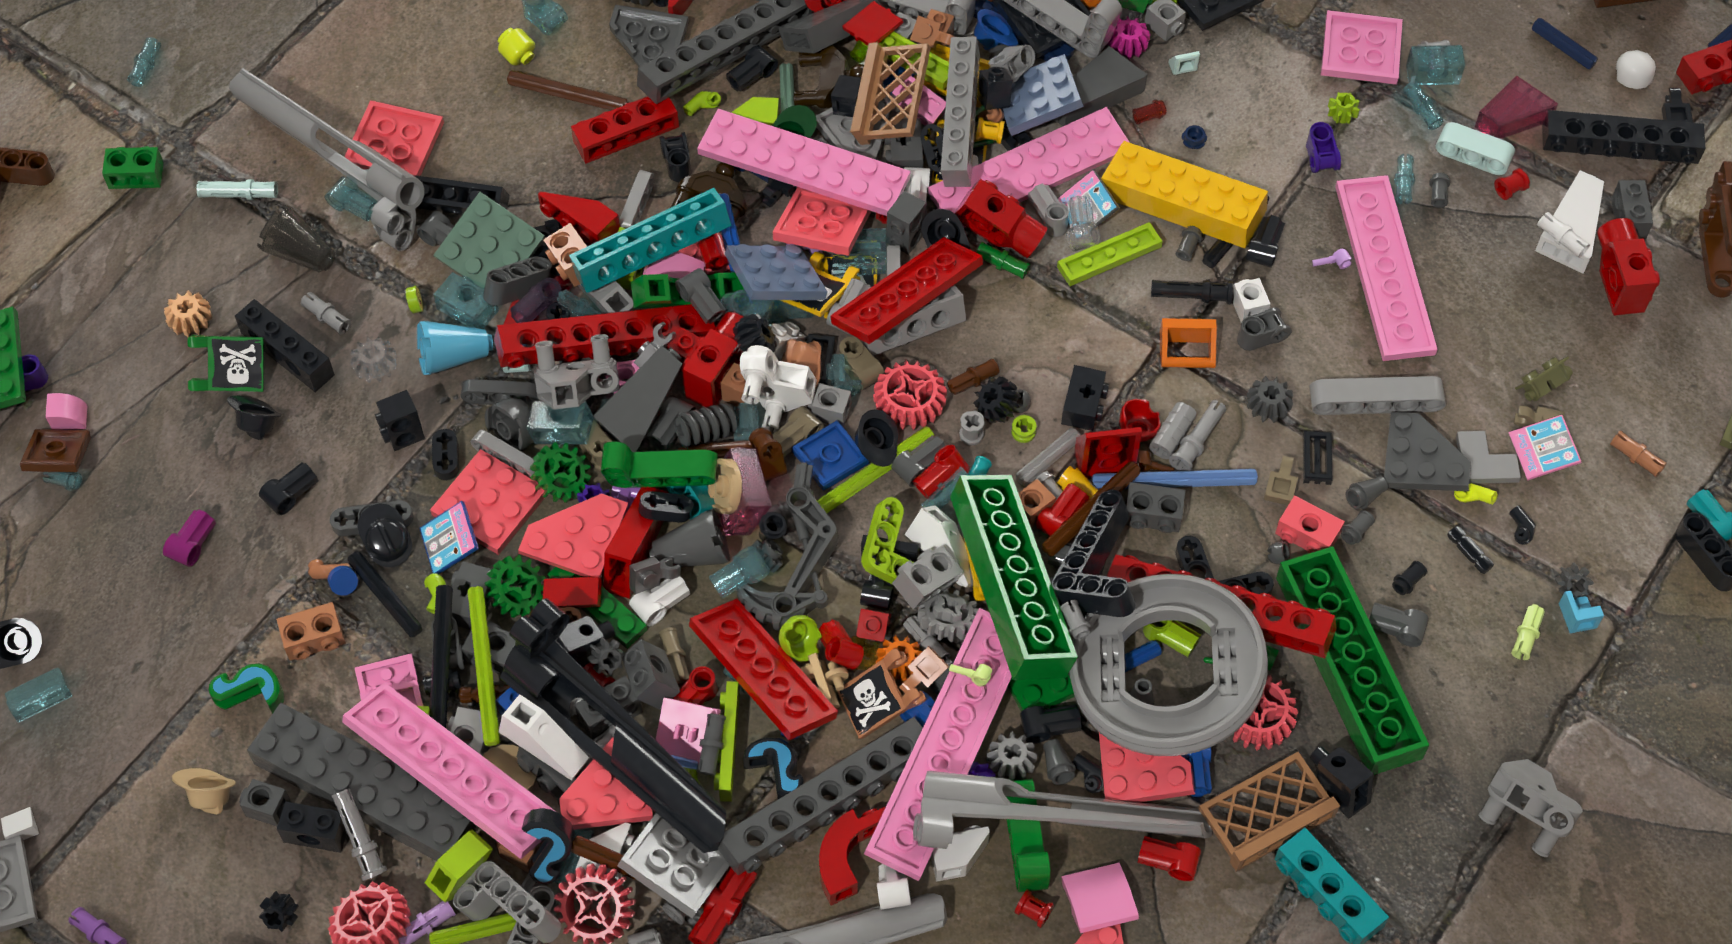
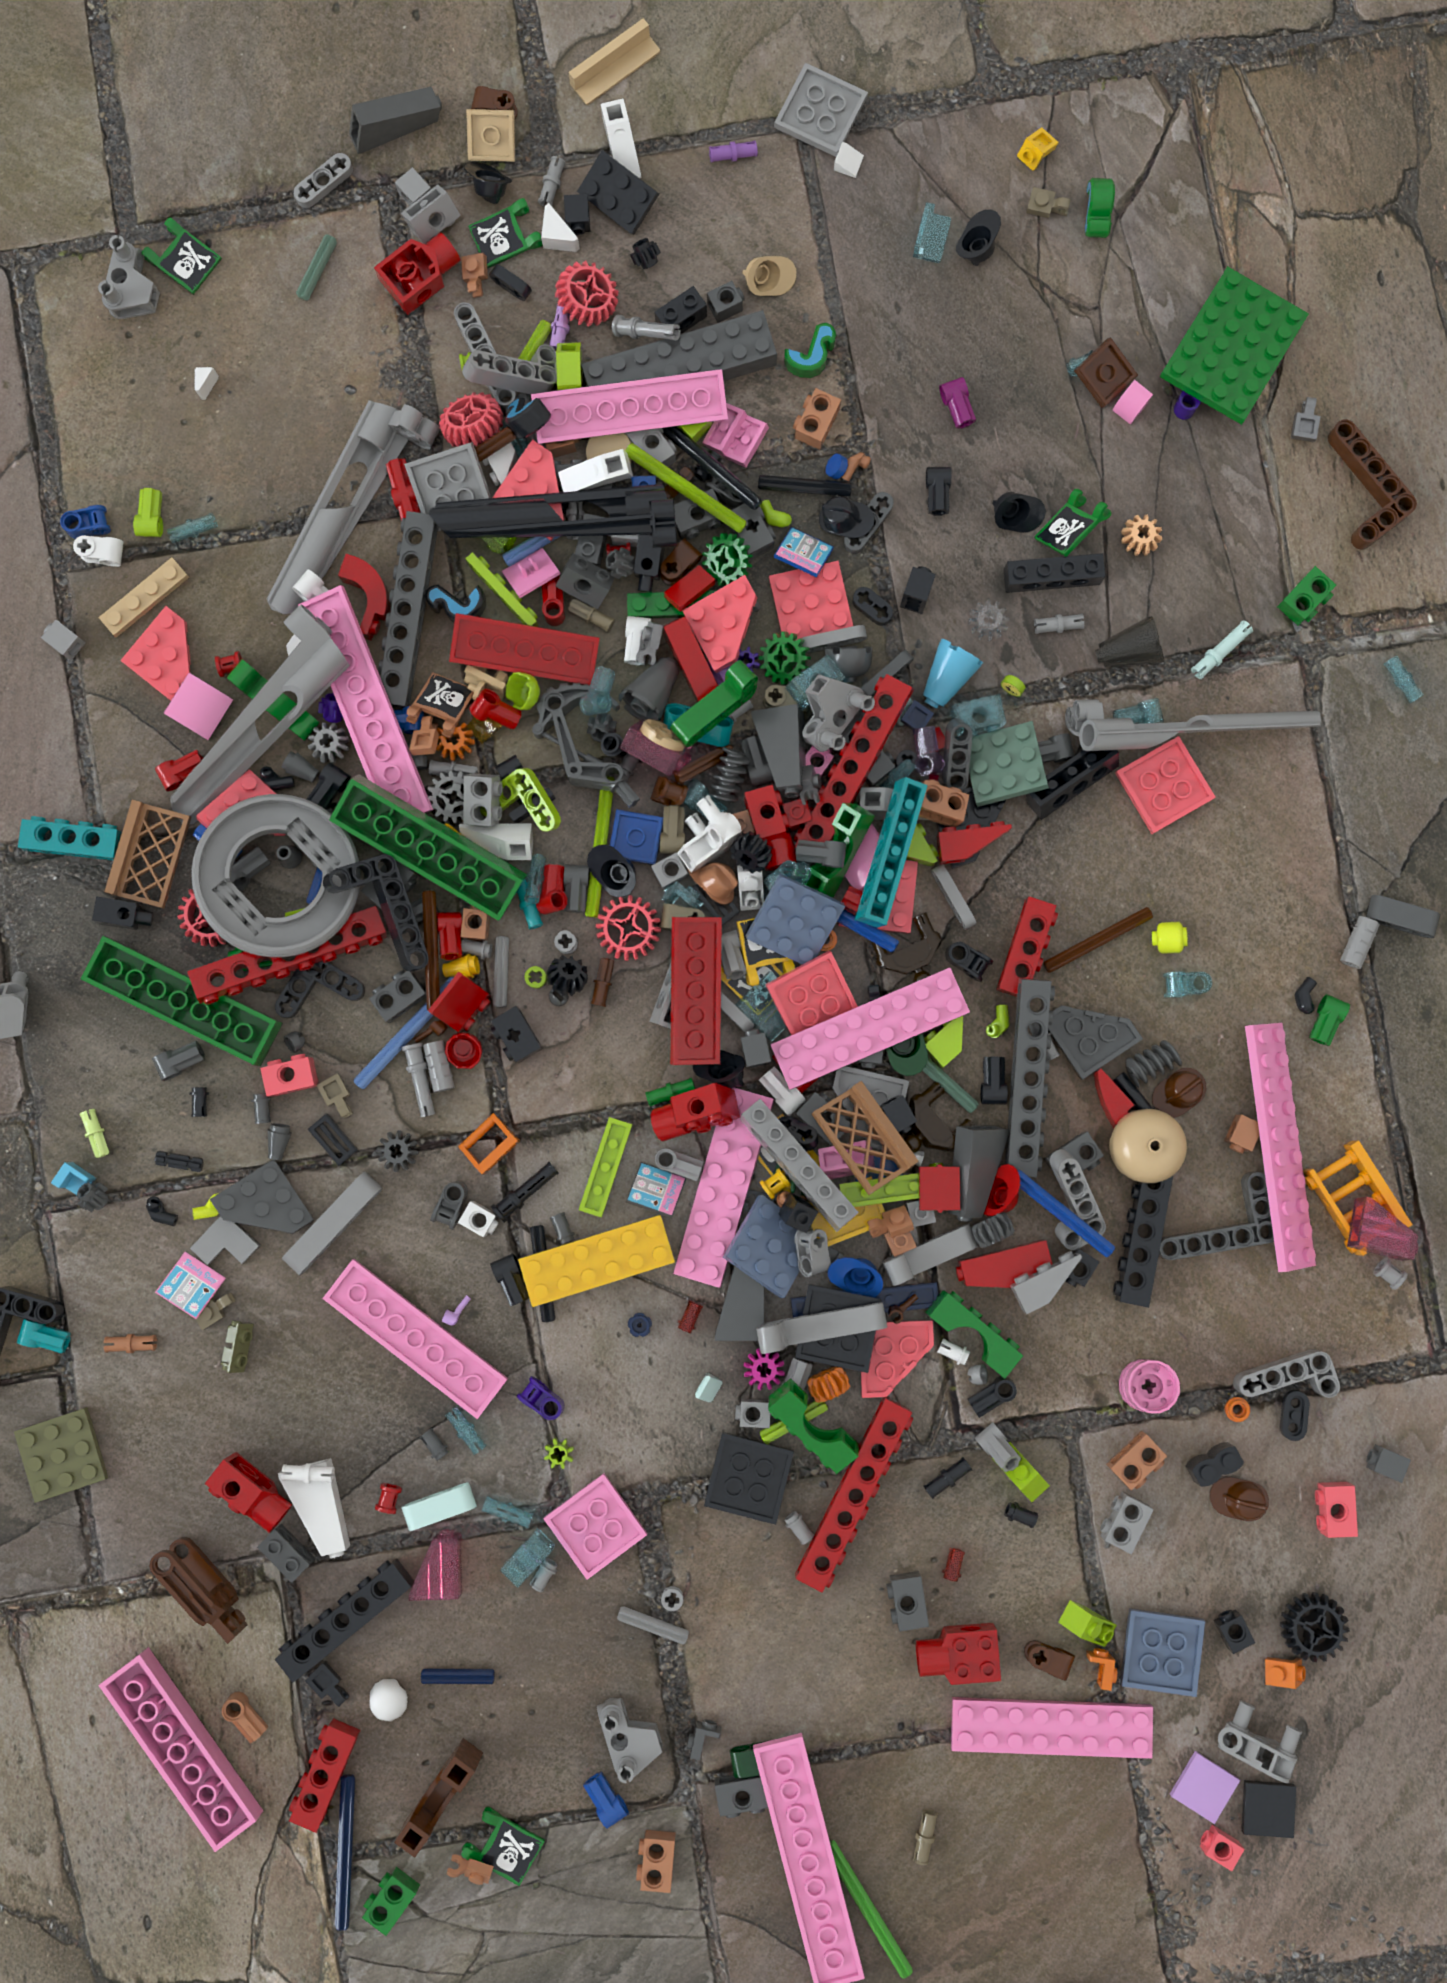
camera: 140 degrees right, 25 degrees up
black beam [638,491,693,523] -> none
dark grey pin [697,713,726,776] -> none
red bracket [856,609,892,642] -> none
yellowish green hand [949,664,992,687] -> none
light grey pin [1060,600,1091,639] -> none
clear piece [1066,196,1101,251] -> none

